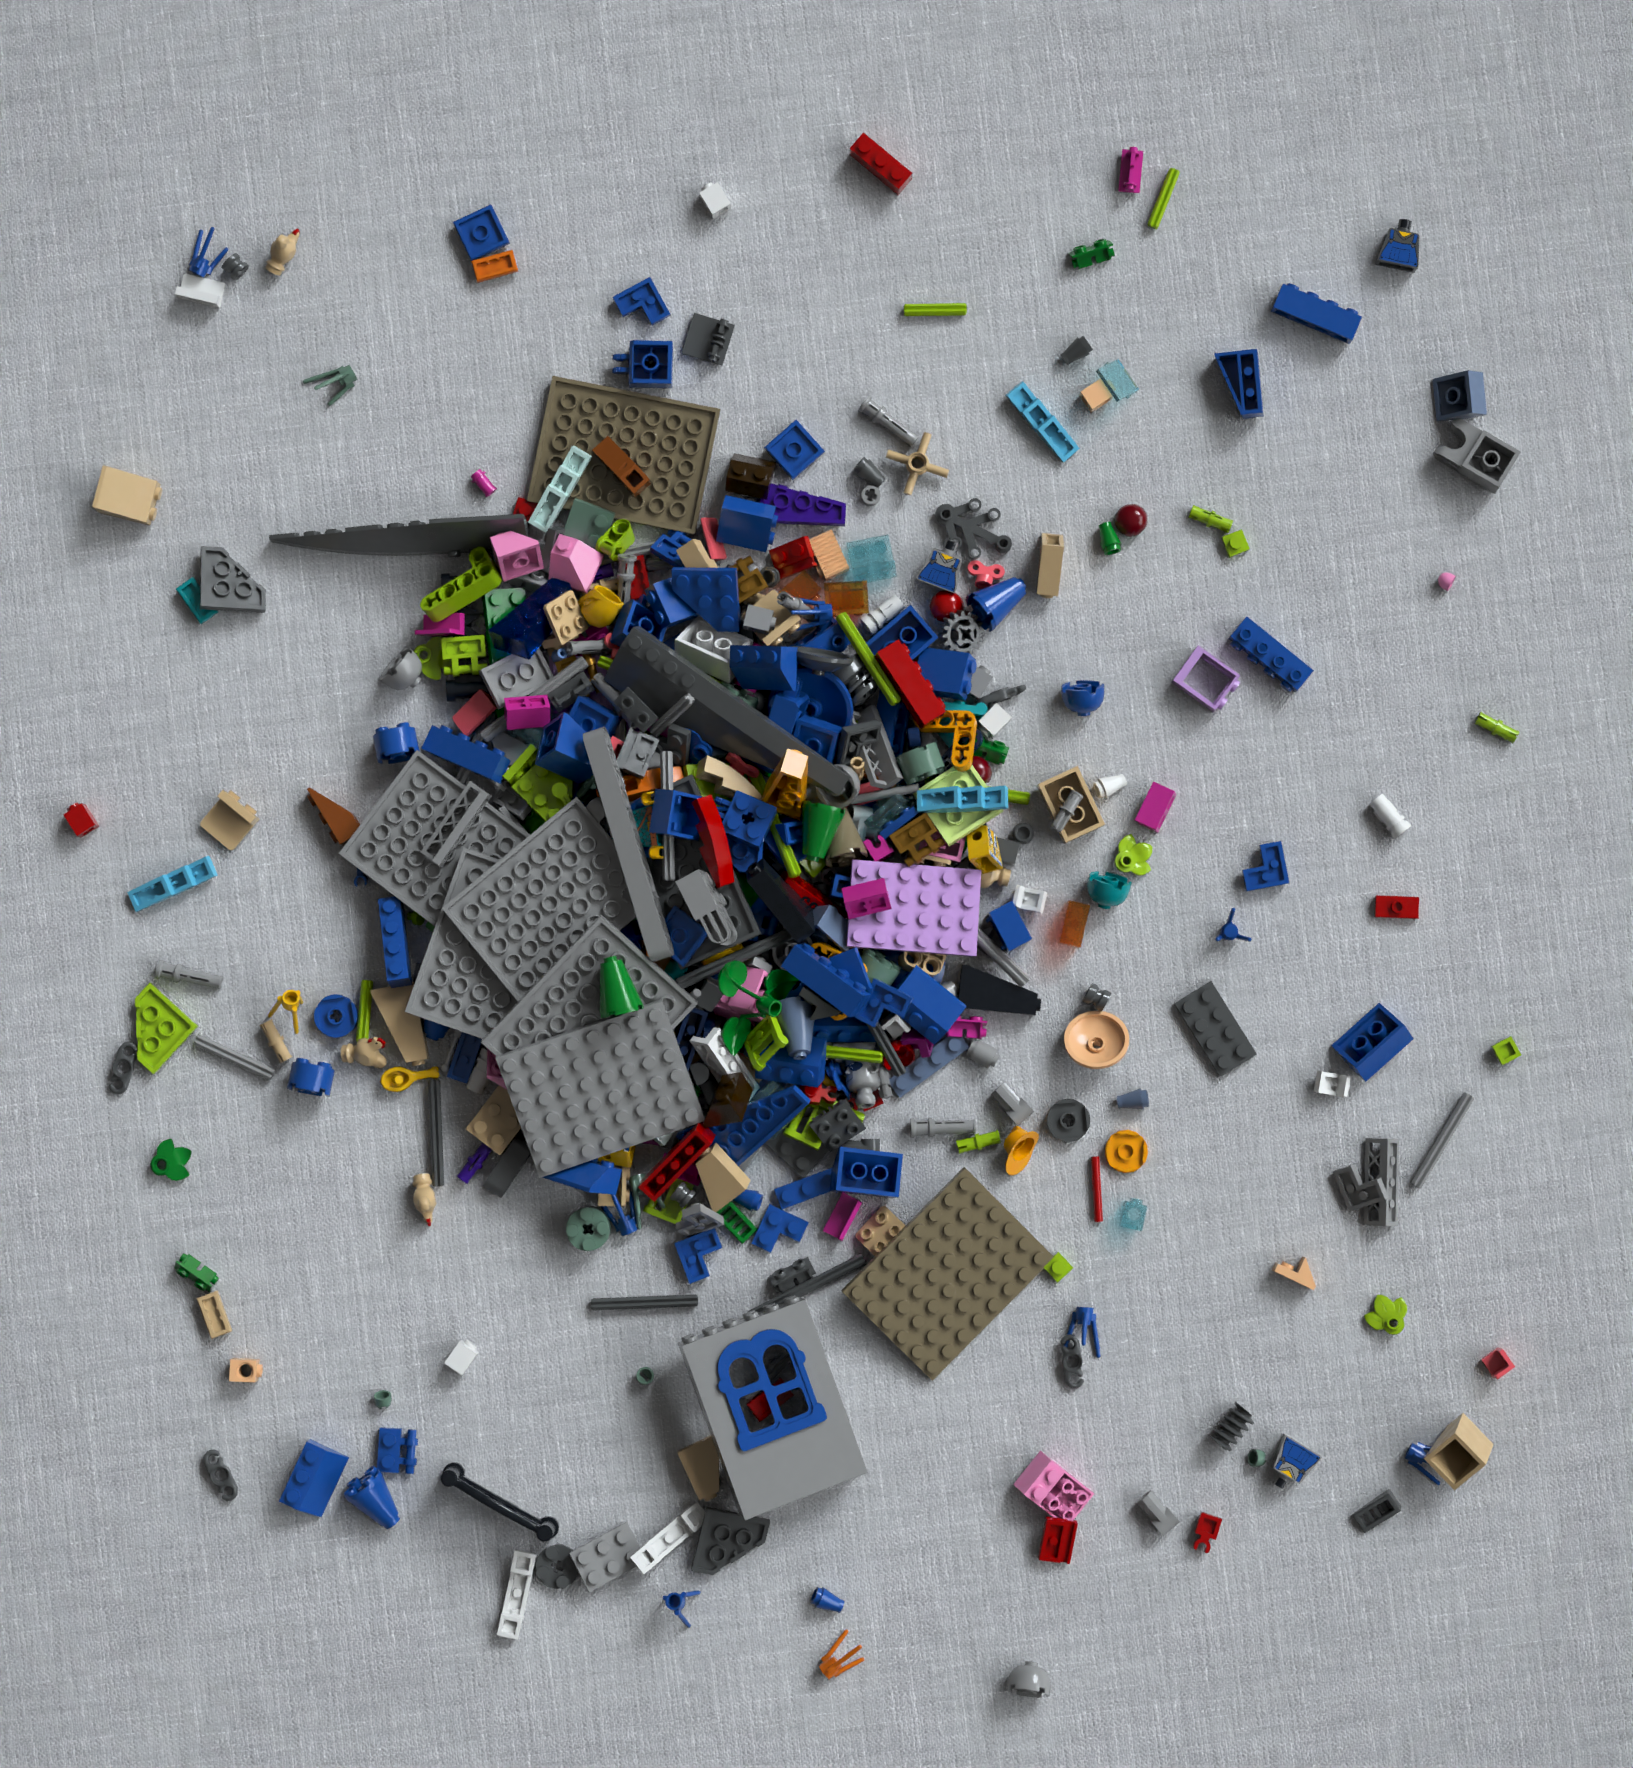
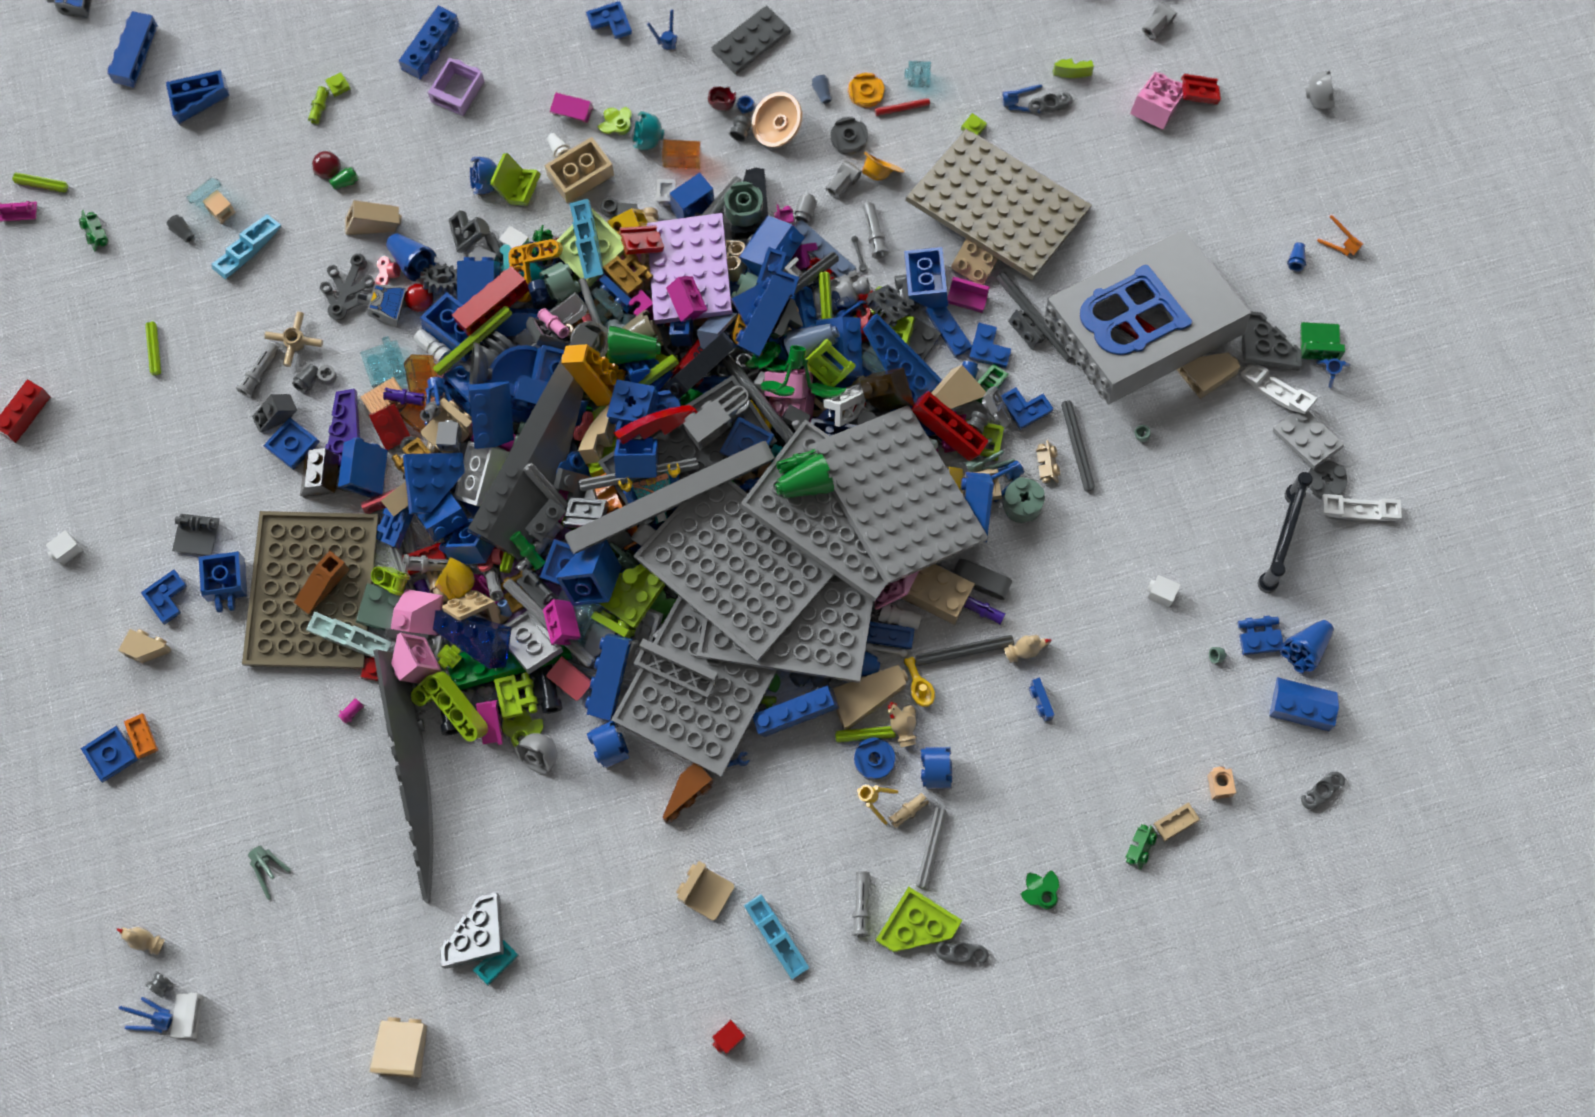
camera: 100 degrees left, 15 degrees down
lime pin [956,1130,1001,1154] -> none
light grey axle [1051,790,1083,832] -> none
none -> tan slope [118,629,171,663]
none -> dark grey slope [252,394,297,432]
none -> dark purple pin [383,388,425,406]
none -> lime gear [437,644,462,669]
none -> dark grey brick [448,210,490,253]
none -> lime bracket [491,153,541,206]
none -> green pin [510,531,545,570]
none -> bright pink pin [538,308,569,338]
none -> red plate [619,225,664,255]
none -> dark red hair [707,86,737,112]
none -> sand green brick [724,182,763,227]
none -> blue plate [736,95,754,113]
none -> green plate [745,341,781,369]
none -> green pin [776,449,817,474]
none -> dark grey hinge [851,236,867,272]
none -> blue plate [1029,677,1054,722]
none -> tan hinge [1036,440,1060,483]
none -> lime slope [1052,58,1094,78]
none -> green bracket [1300,322,1345,360]

